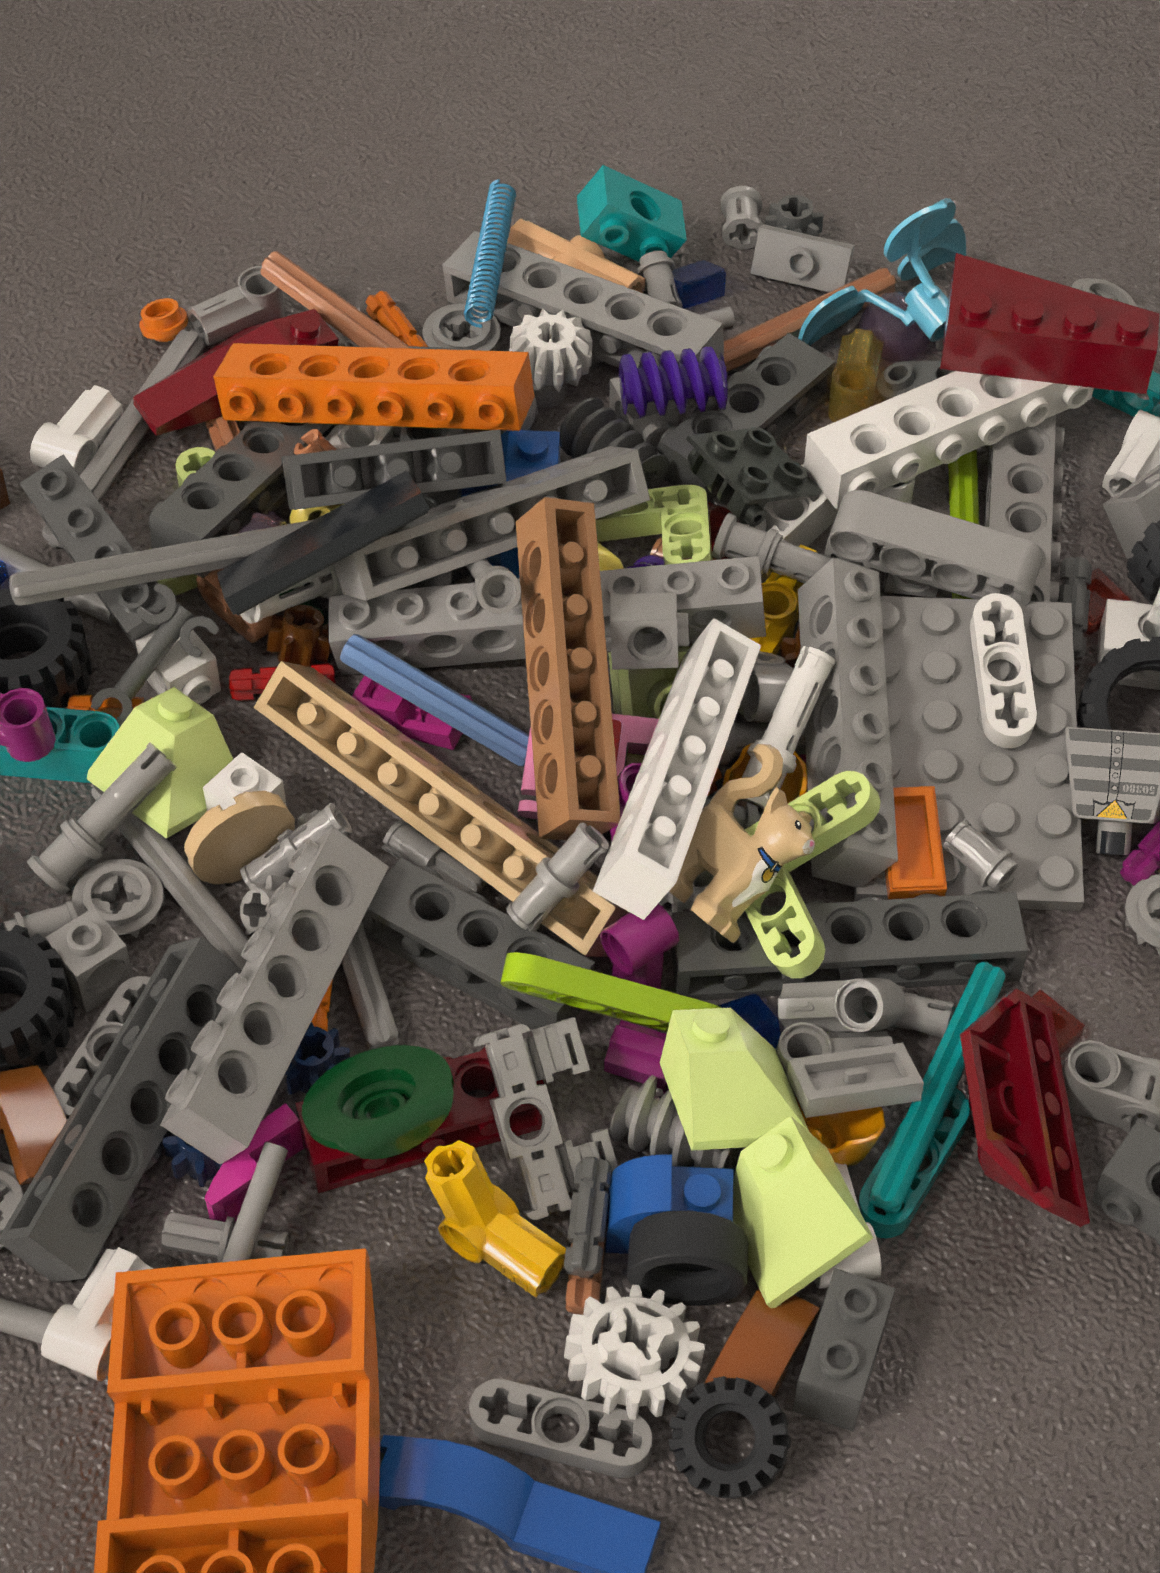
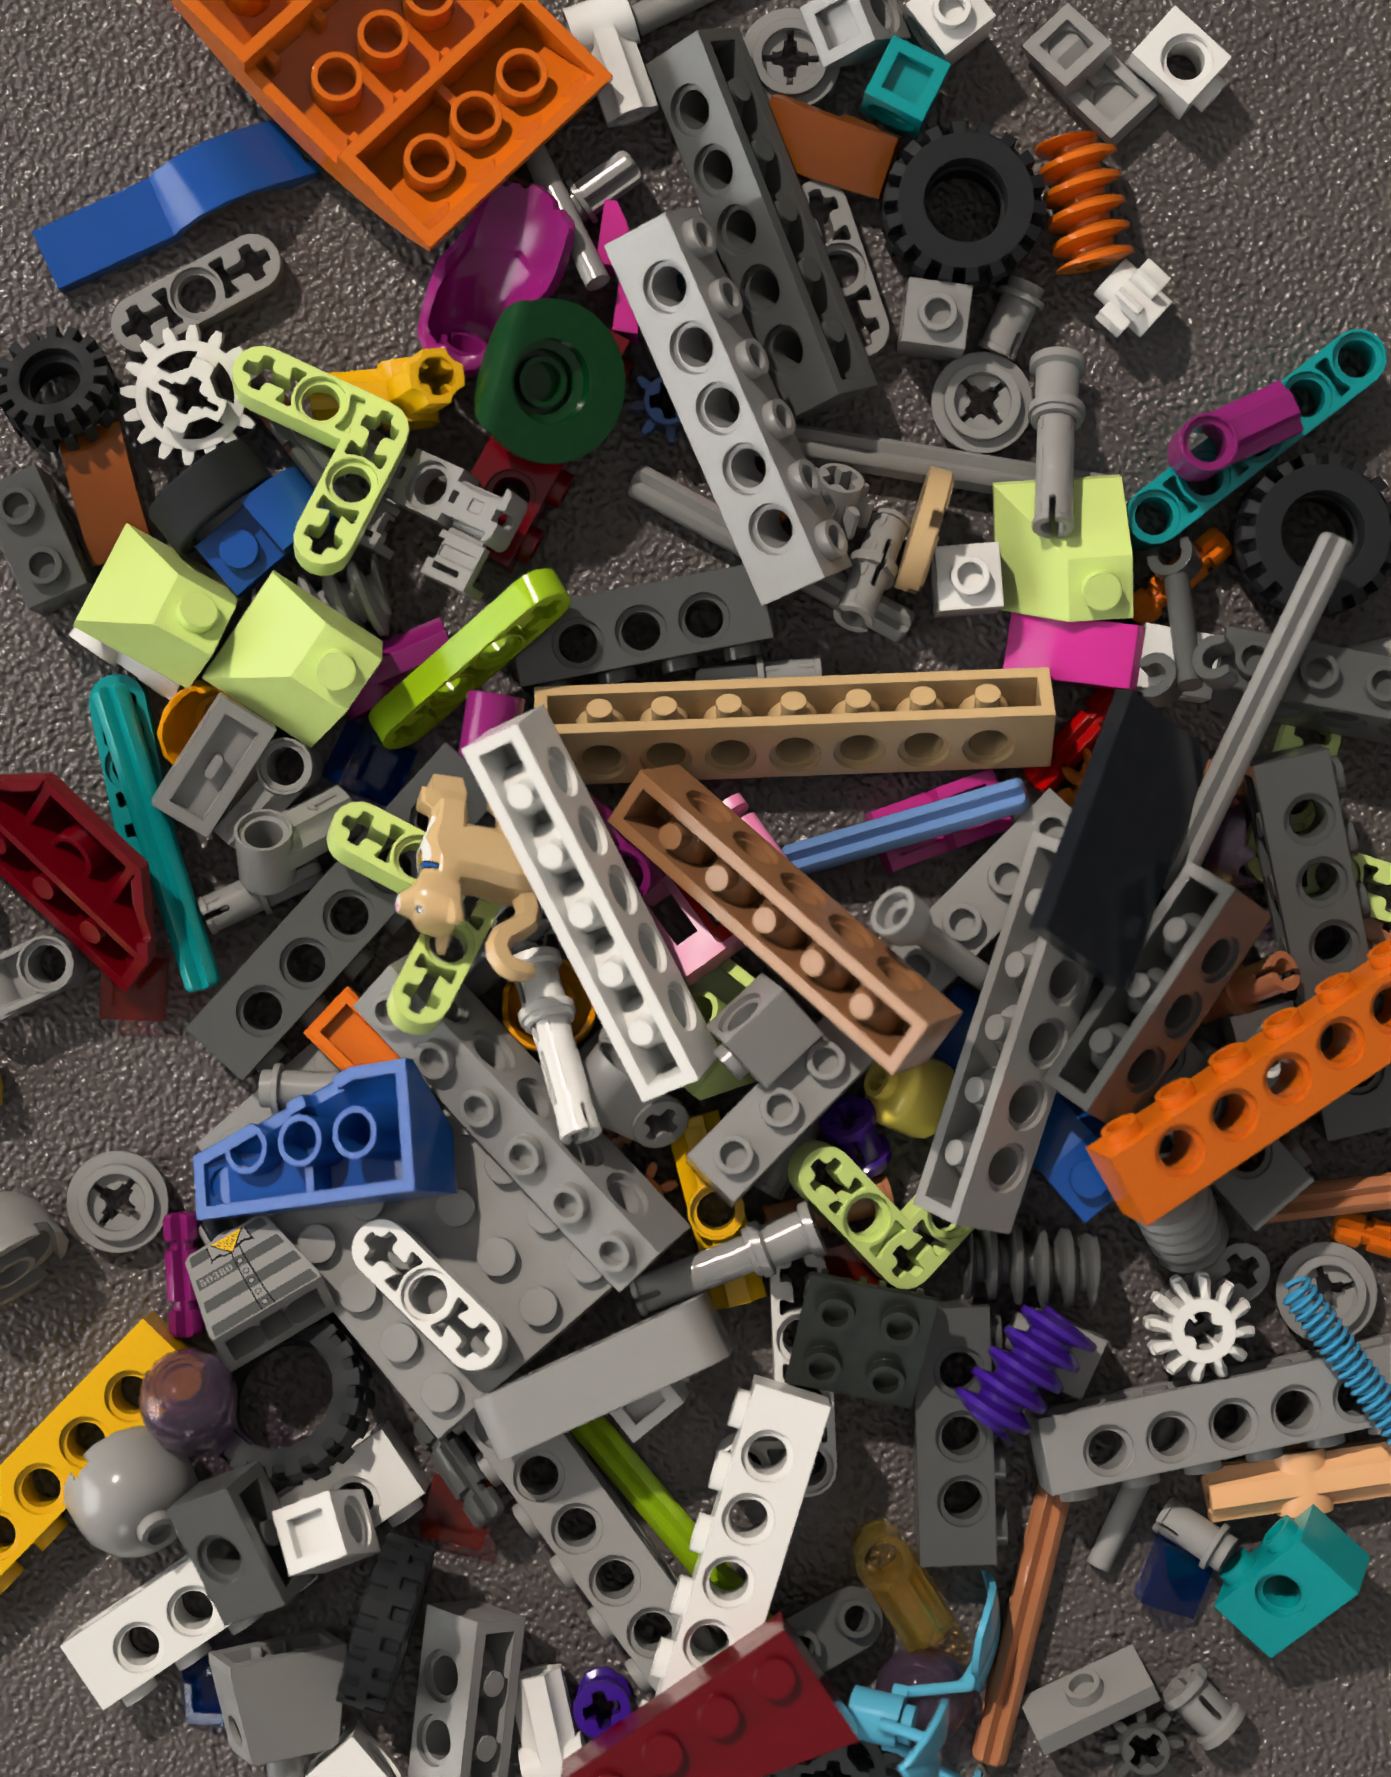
camera: 140 degrees right, 35 degrees up
light grey pin [506,822,609,933] -> none
none -> blue wedge [193,1058,457,1221]
none -> yellowish green beam [232,346,409,576]
none -> magenta hair [418,181,575,378]
none -> dark purple bush [573,1666,631,1738]
none -> dark pink slope [1003,612,1146,691]

